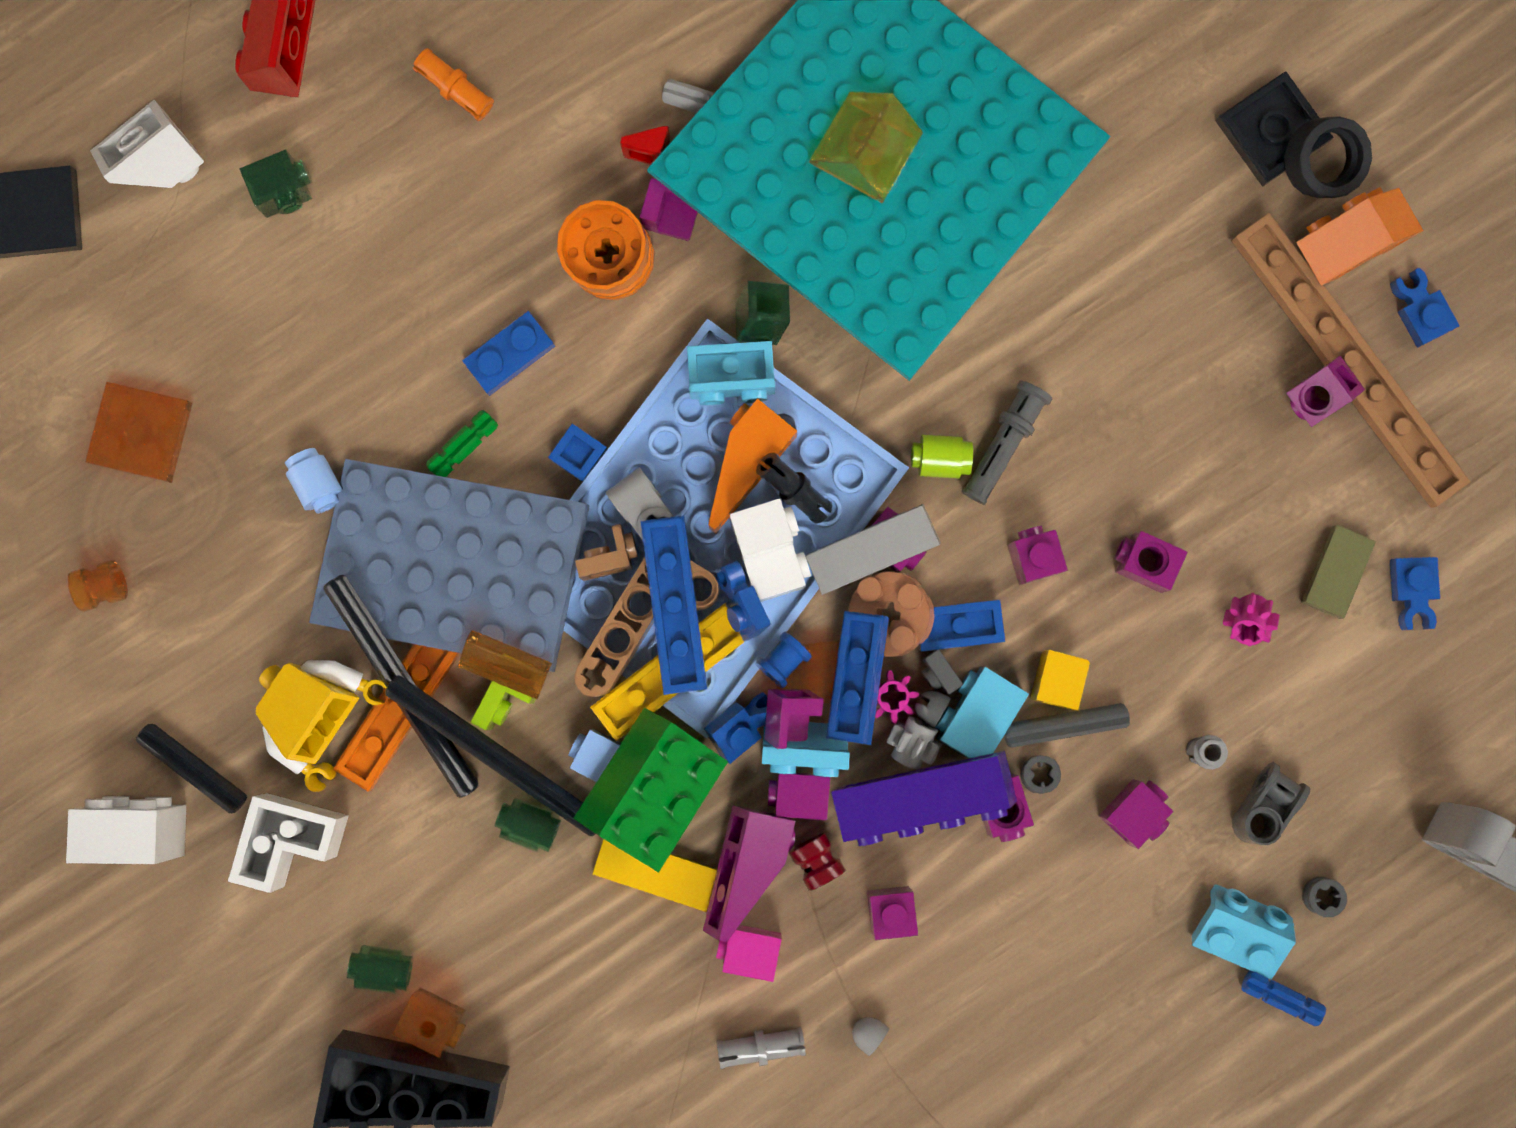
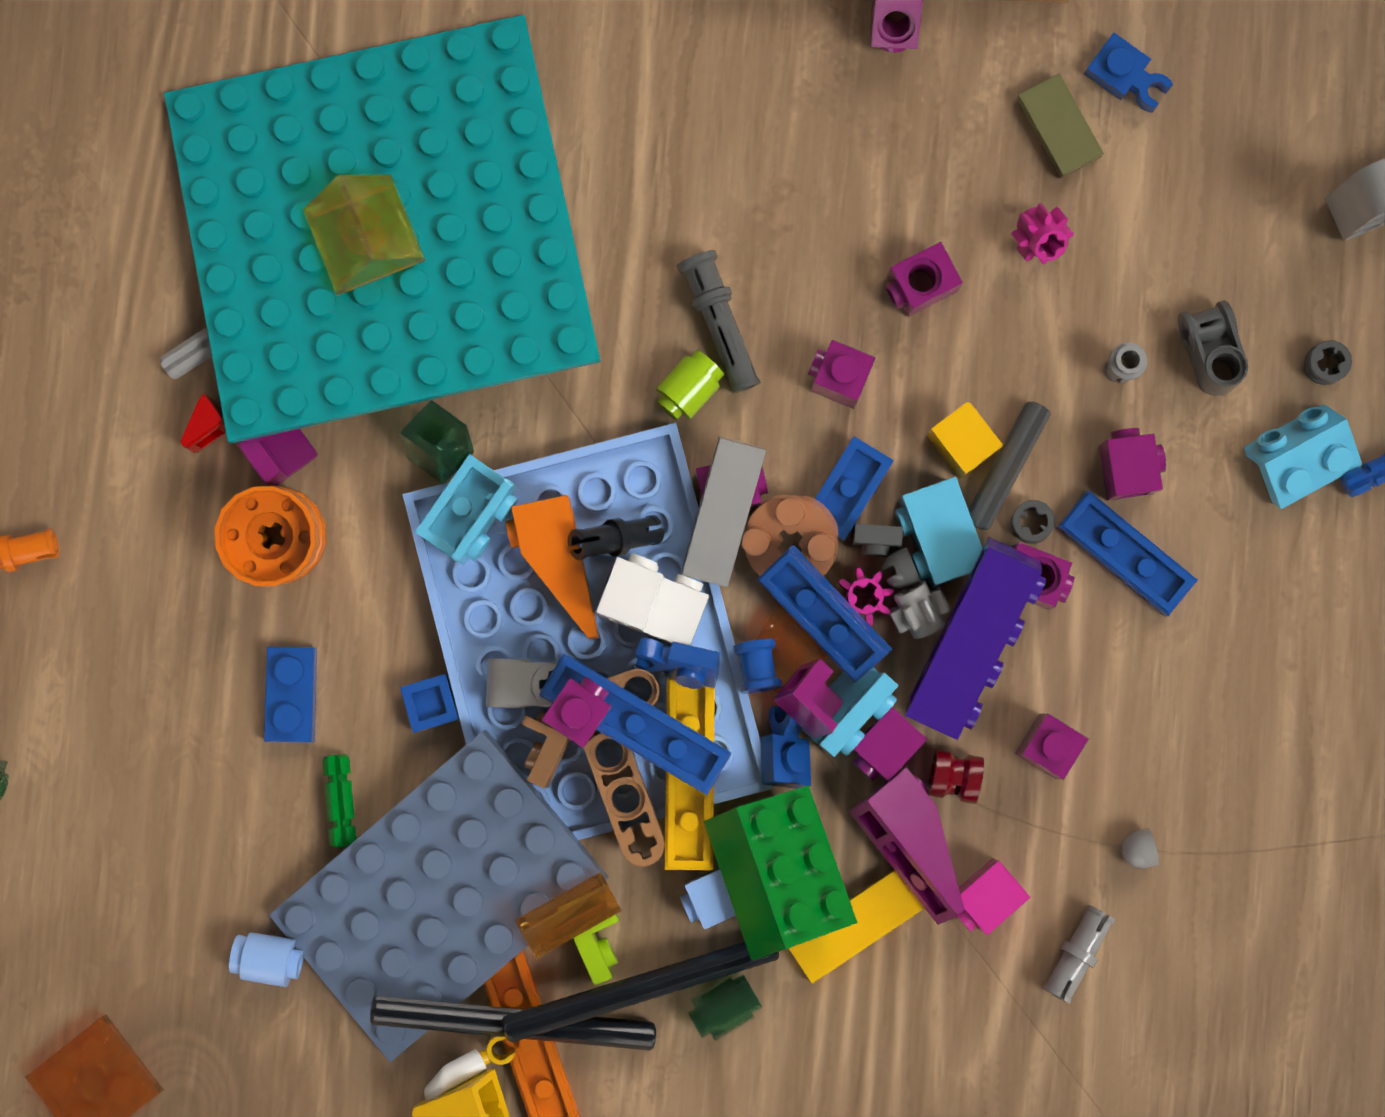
camera: 50 degrees left, 0 degrees up
none -> magenta brick [542,676,612,748]
none -> blue tile [1056,490,1198,617]

